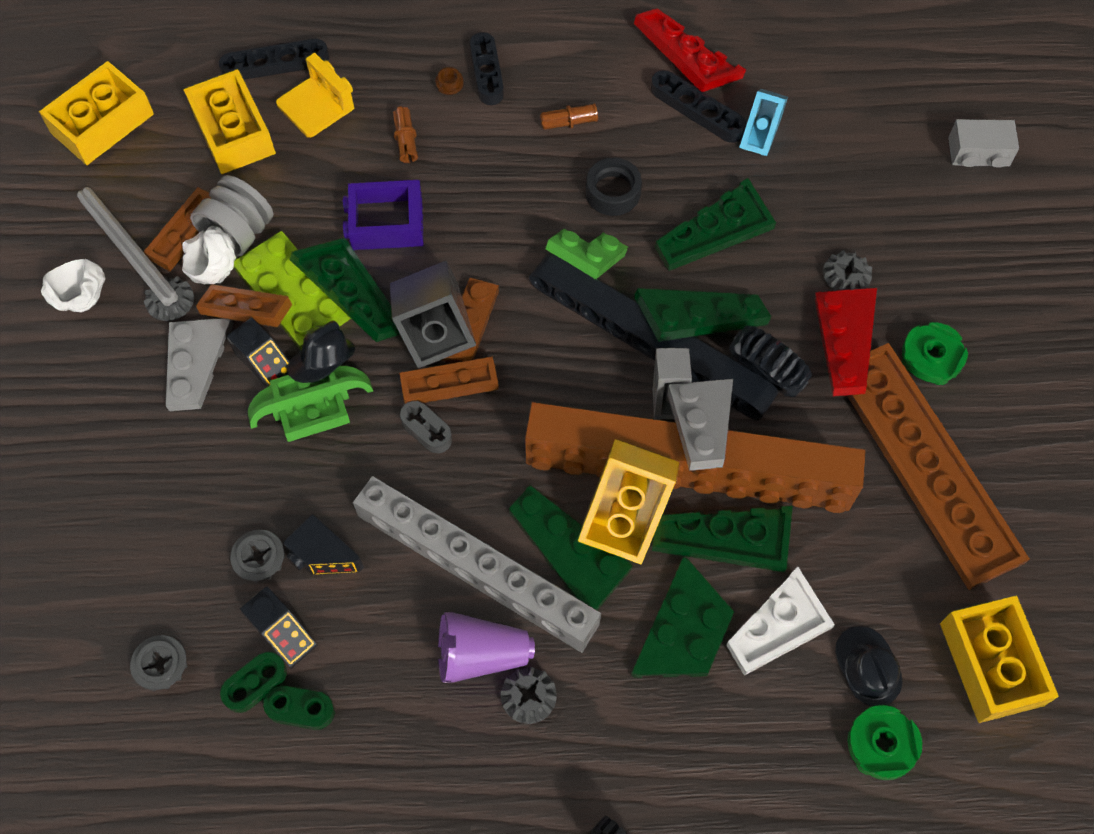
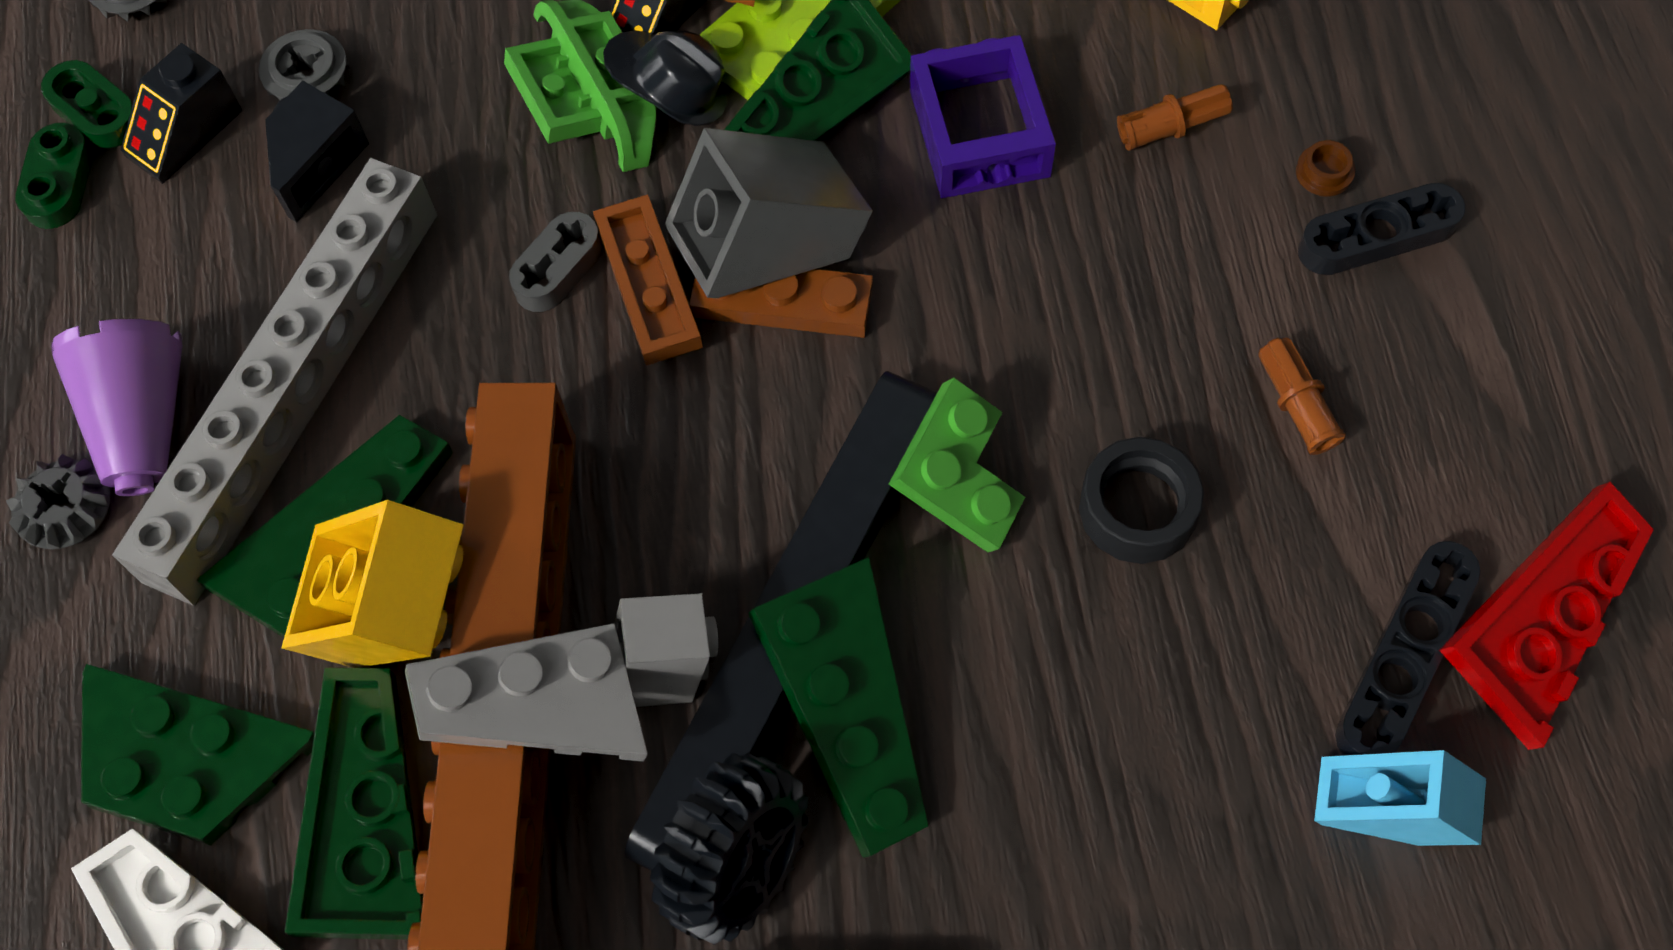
camera: 85 degrees right, 0 degrees up
dark green wing [655,178,776,271] -> none

